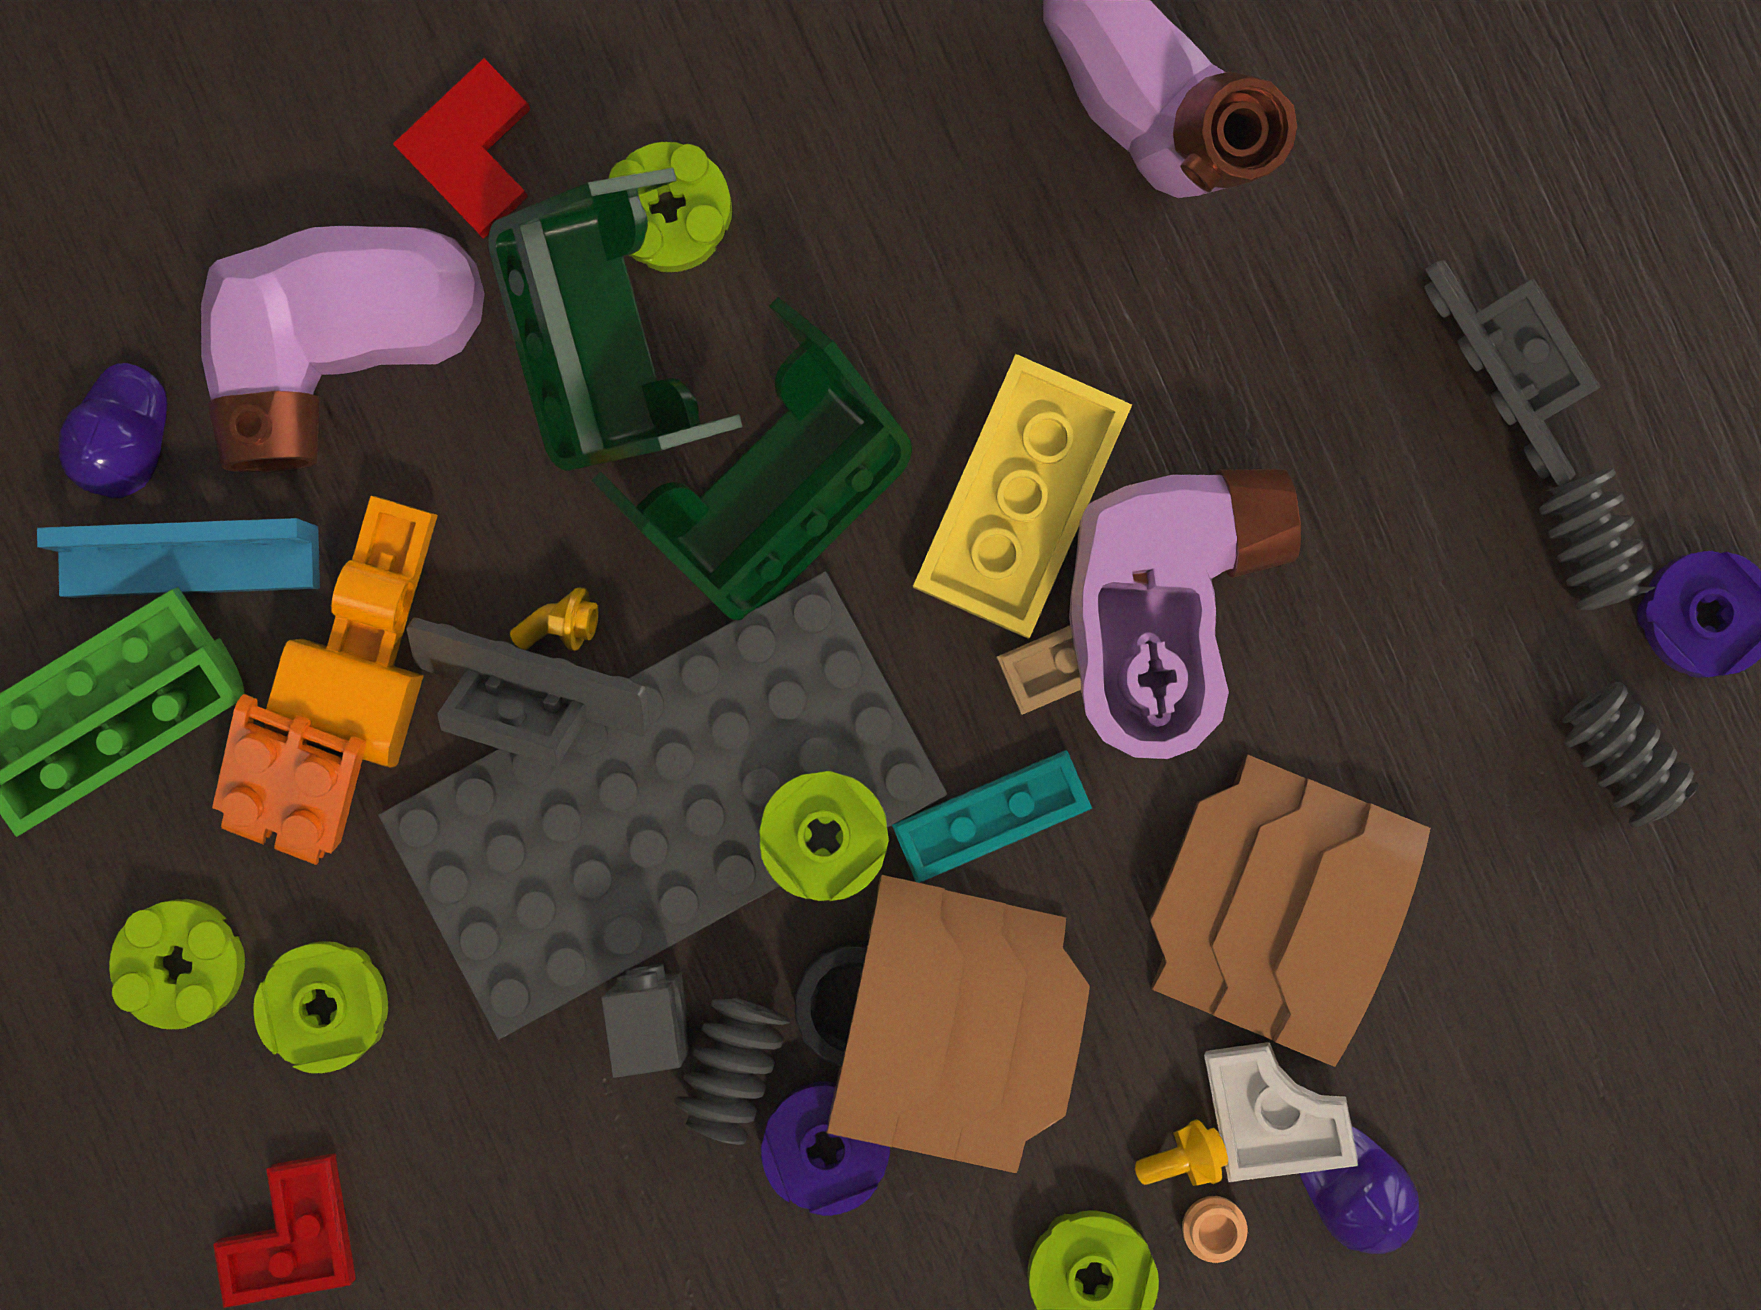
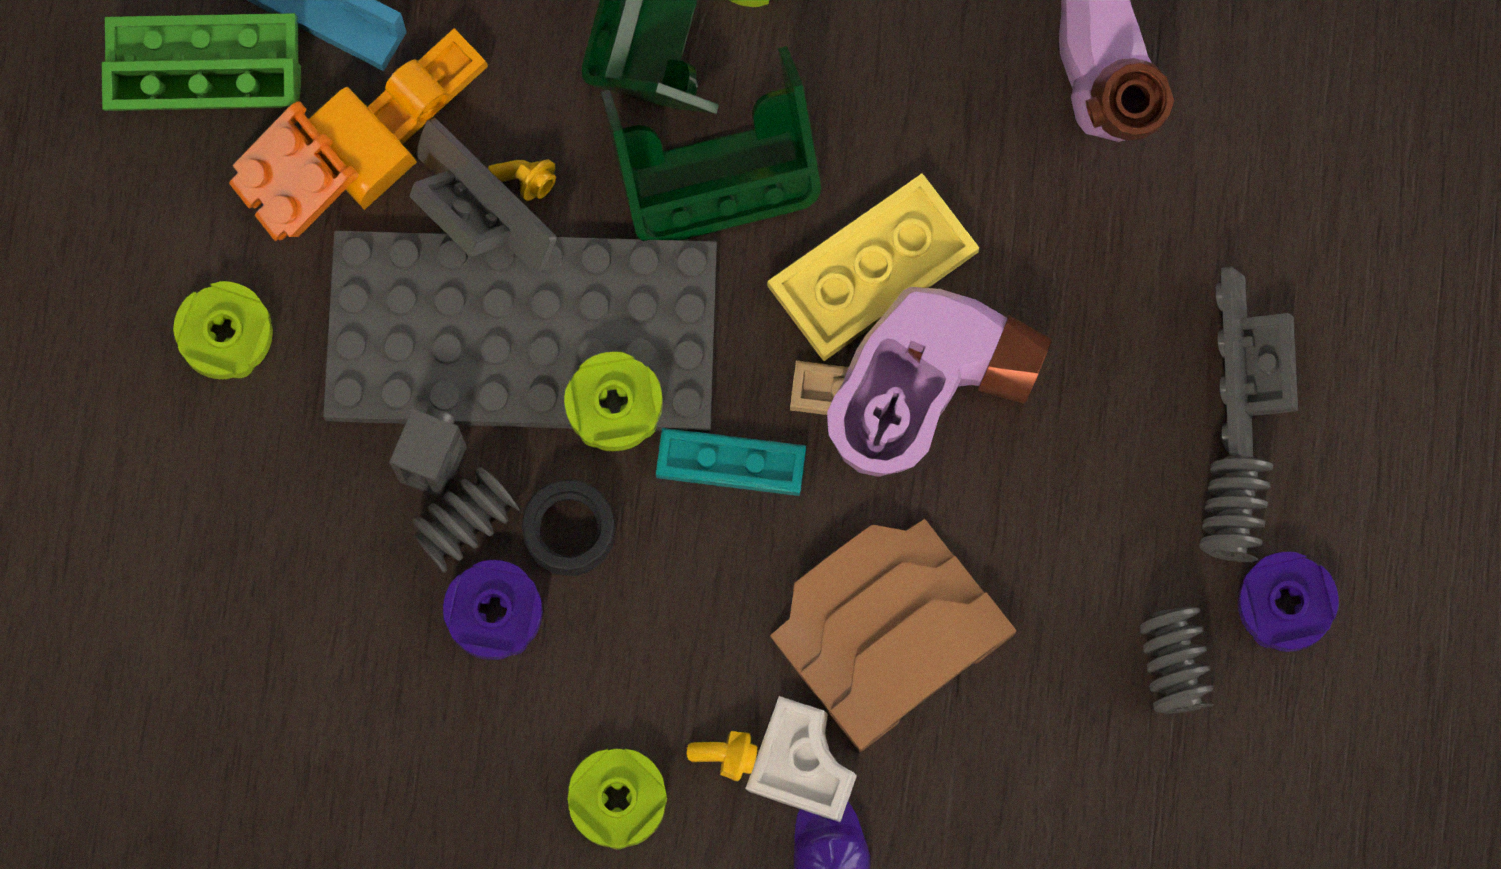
camera: 30 degrees right, 10 degrees down
lime plate [109,899,245,1029] -> none
red tile [213,1153,356,1308] -> none
medium nougat slope [826,875,1090,1173] -> none
light nougat plate [1182,1196,1248,1263] -> none

